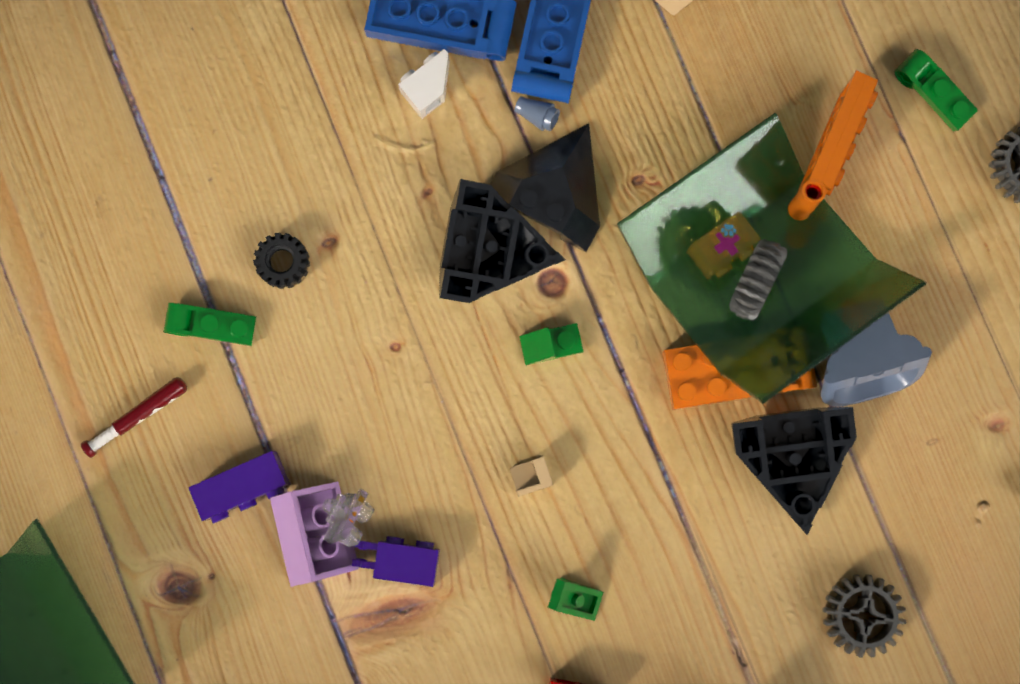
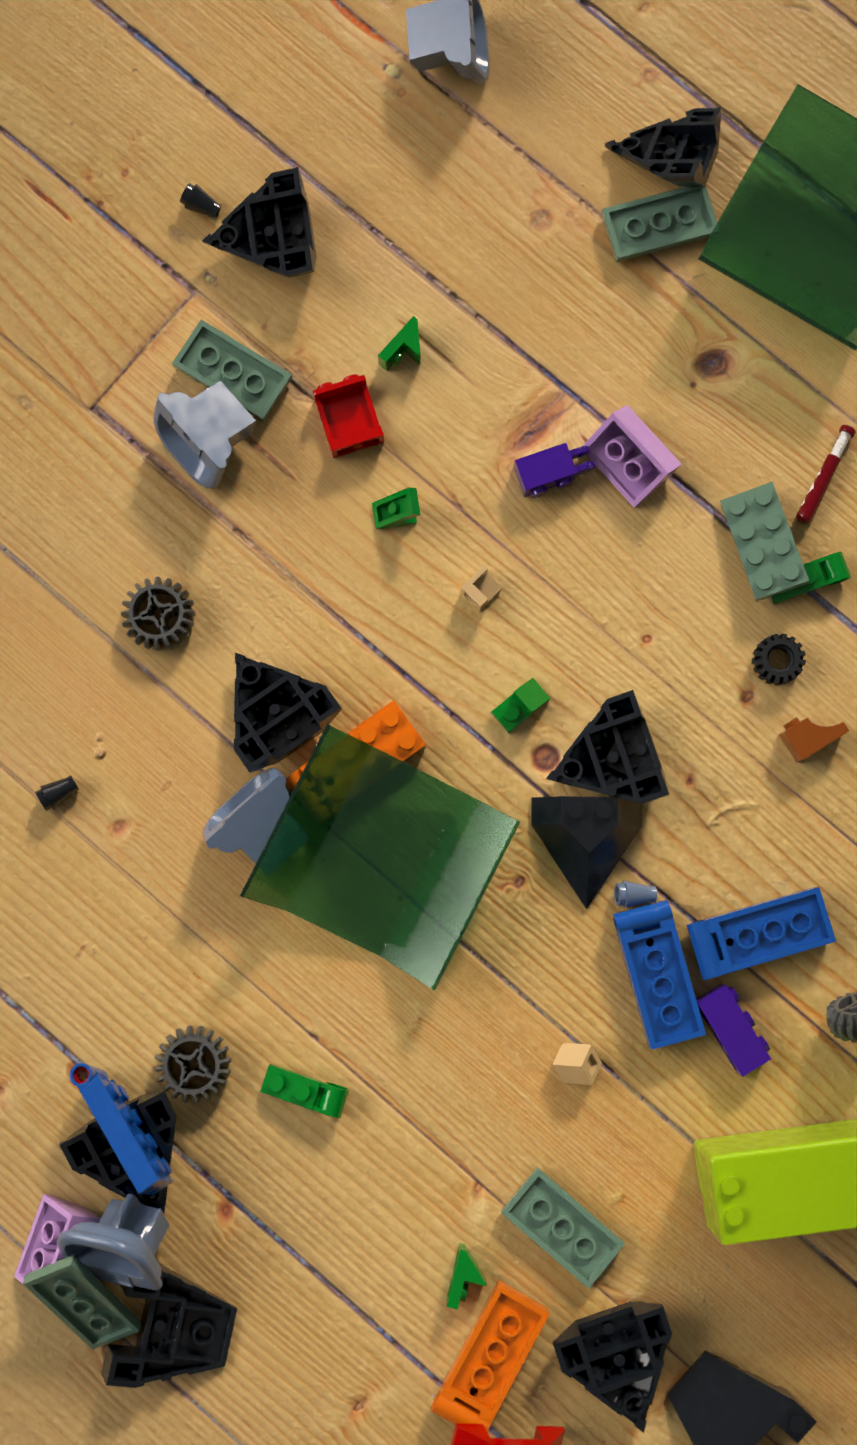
camera: 150 degrees right, 0 degrees up
dark purple brick [188,451,291,524] -> none
clear hips [322,489,375,547] -> none
white slope [398,49,450,119] -> none
clear yellow brick [686,211,761,279] -> none
dark grey gear [729,239,787,321] -> none
orange hinge [788,70,878,221] -> none
none -> sand green plate [720,482,809,602]
none -> dark orange arch [779,717,849,762]

